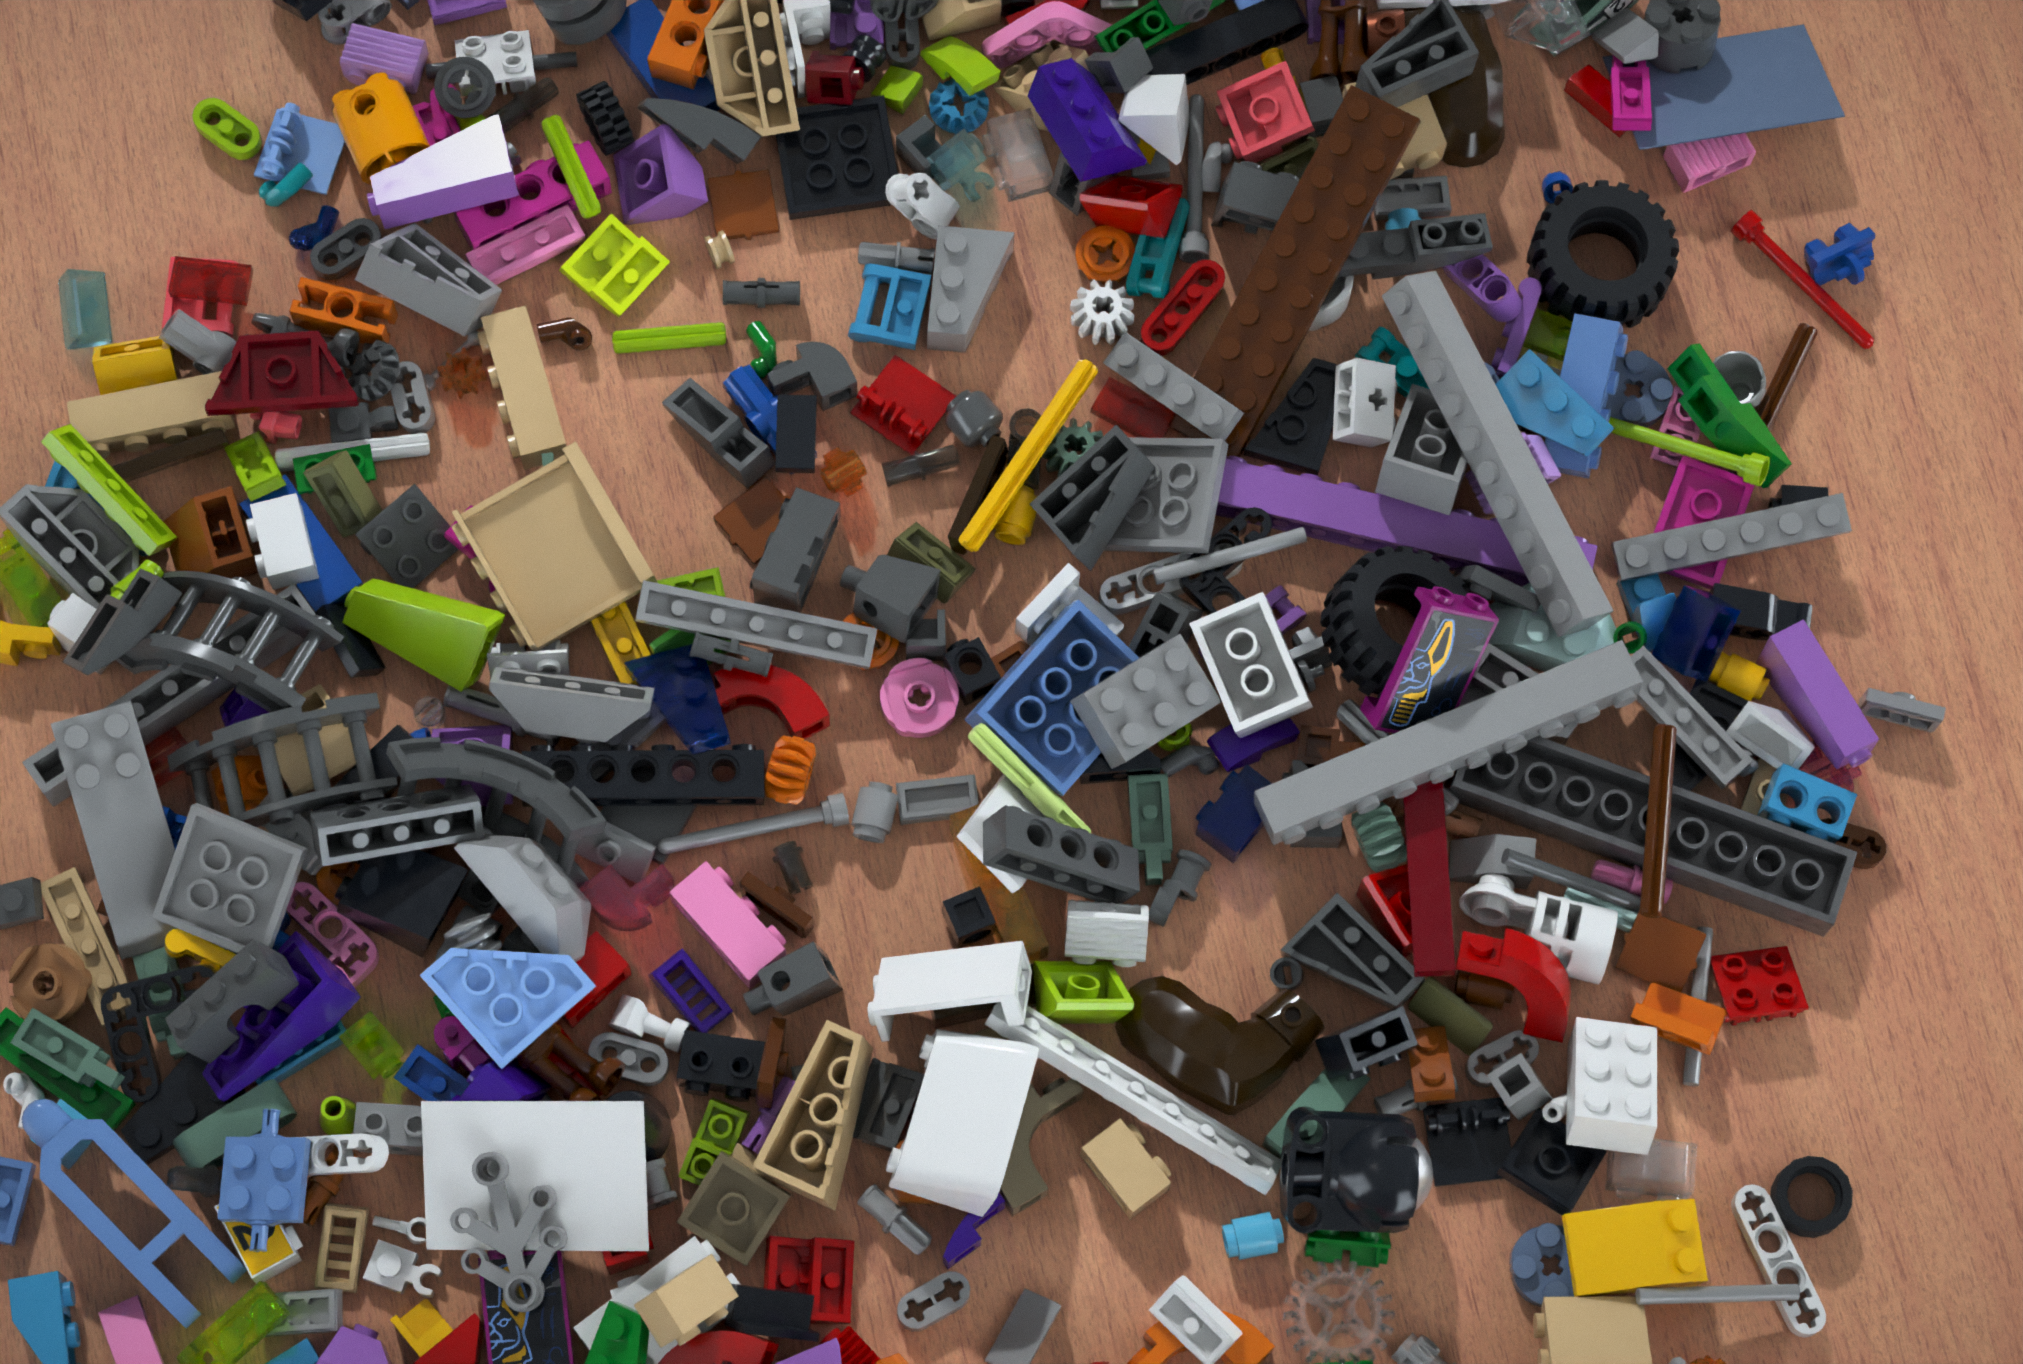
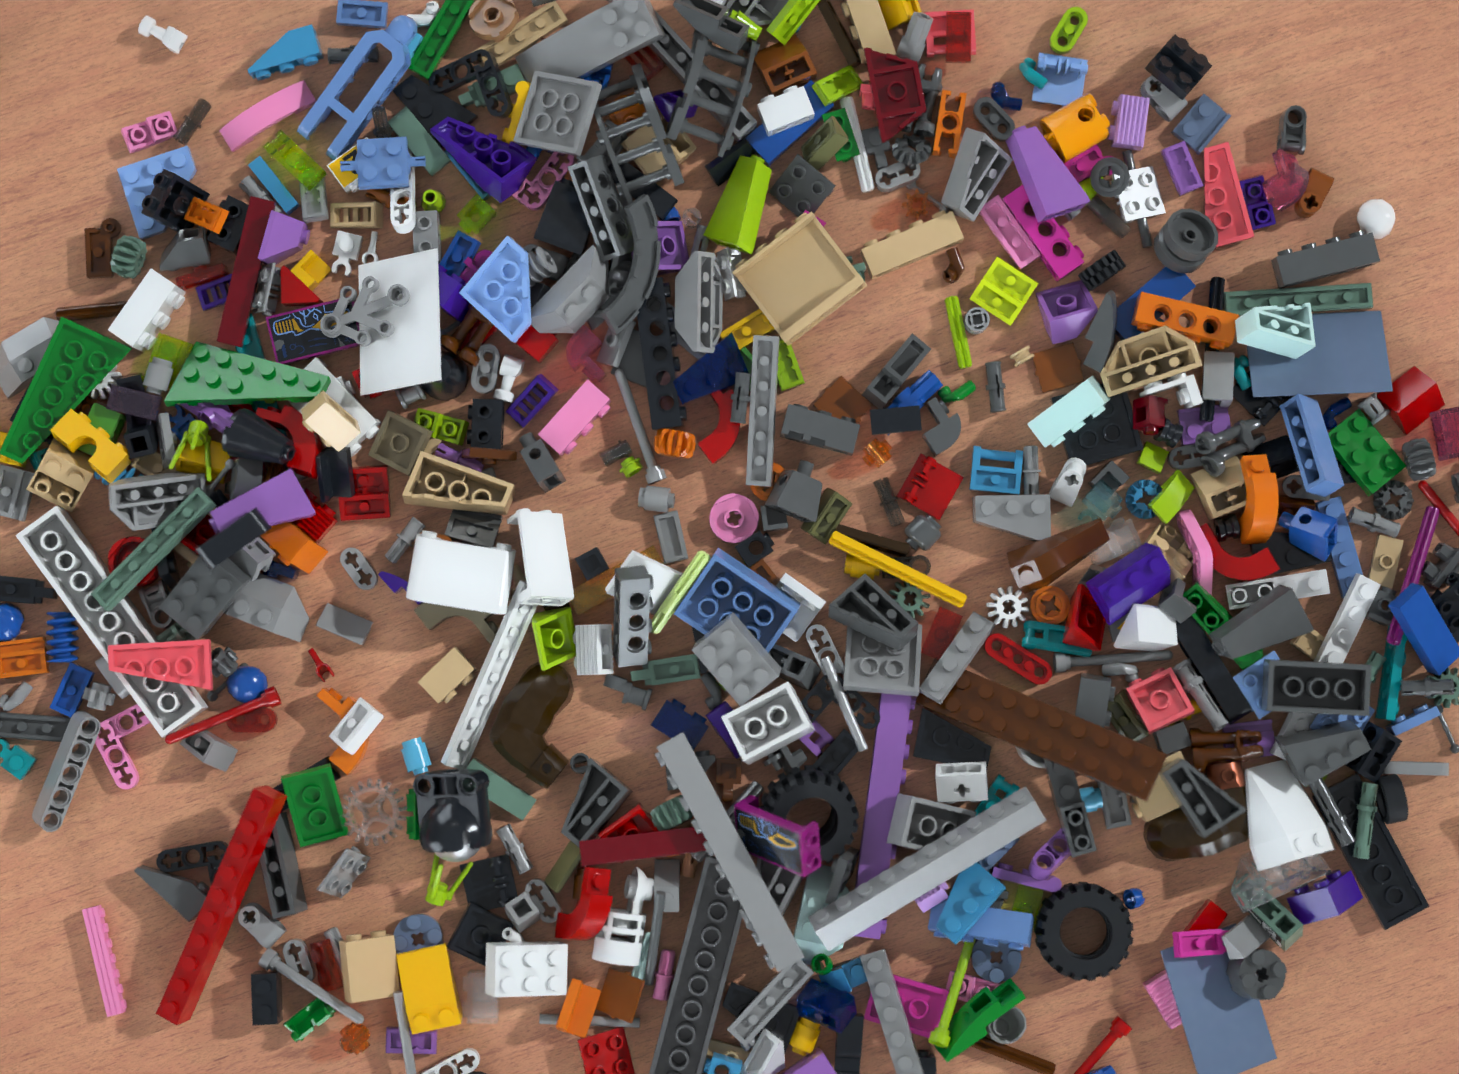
camera: 90 degrees right, 15 degrees up
sand green hinge [10,1007,125,1091] -> none
dark grey arch [165,939,299,1064] -> none
lime axle [541,115,601,219] -> none
reddish brown plate [739,872,814,938] -> none
black brick [1315,1006,1418,1081] -> none
dark orange plate [1406,1026,1455,1103] -> none
reddish brown axle [1640,724,1677,918] -> none
none -> dark grey pin [327,45,379,64]
none -> medium lavender plate [386,1026,438,1054]
none -> lime plant [425,854,473,906]
none -> lime plate [620,456,643,478]
none -> black plate [812,729,858,775]
none -> light grey wheel [963,307,990,335]
none -> reddish brown wedge [1007,518,1110,594]
none -> light aqua wedge [1027,375,1111,448]
none -> light grey pin [1172,659,1229,731]

